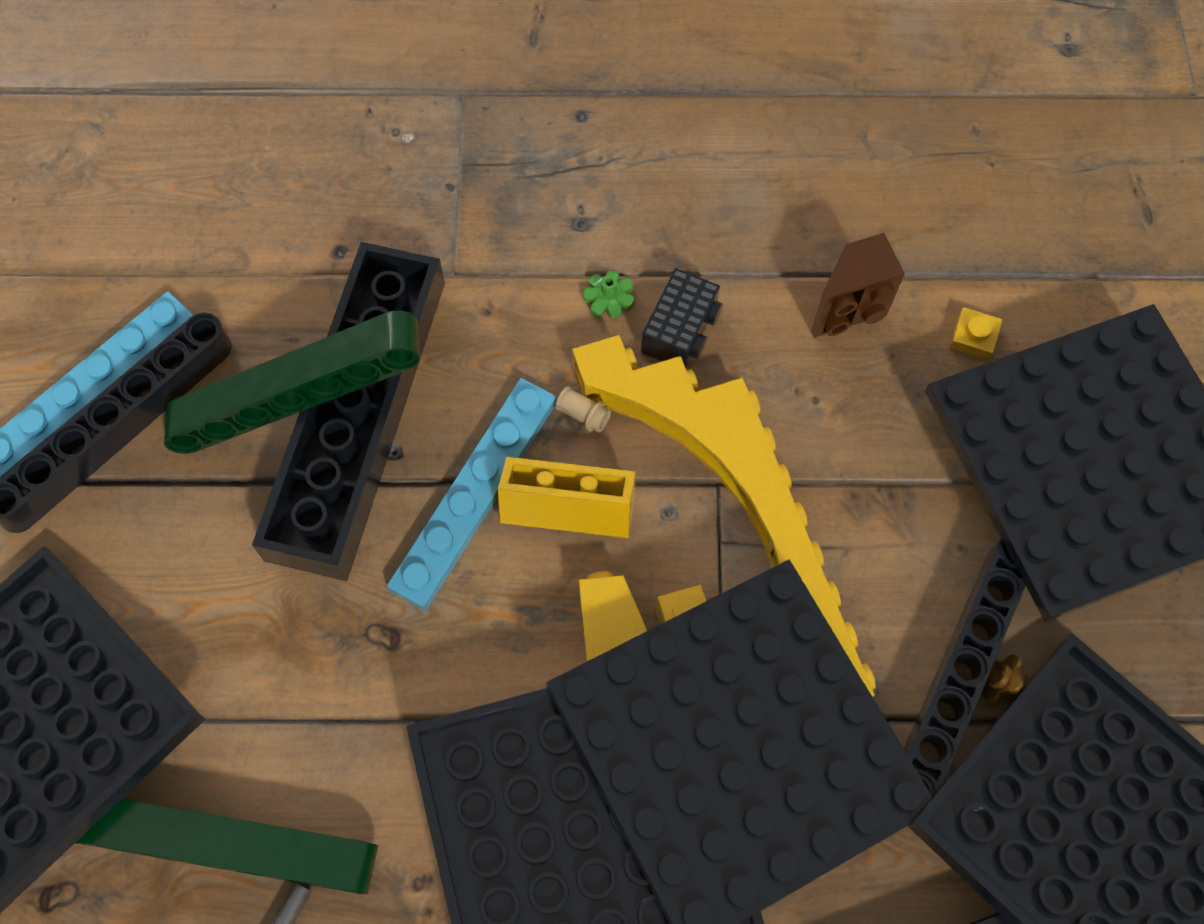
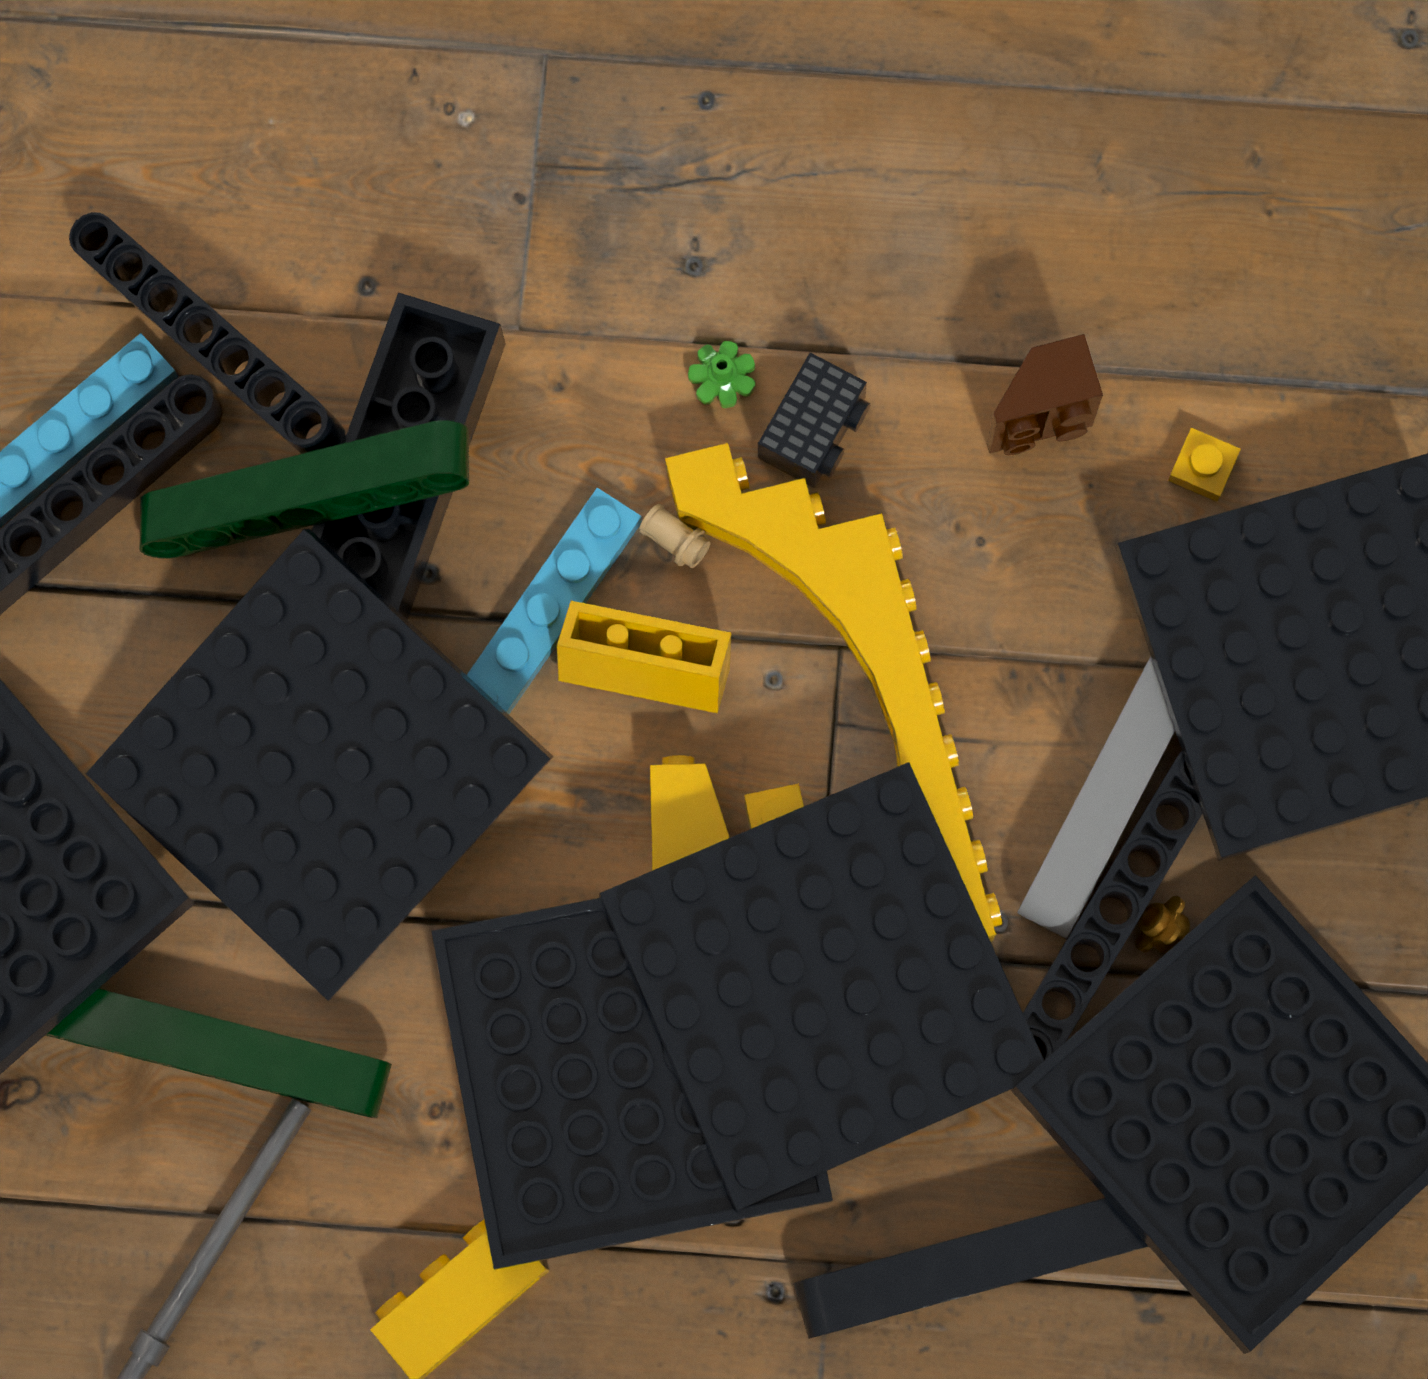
camera: 10 degrees right, 10 degrees up
none -> black beam [69,212,346,454]
none -> black plate [86,528,554,1001]
none -> light grey beam [1017,656,1175,939]

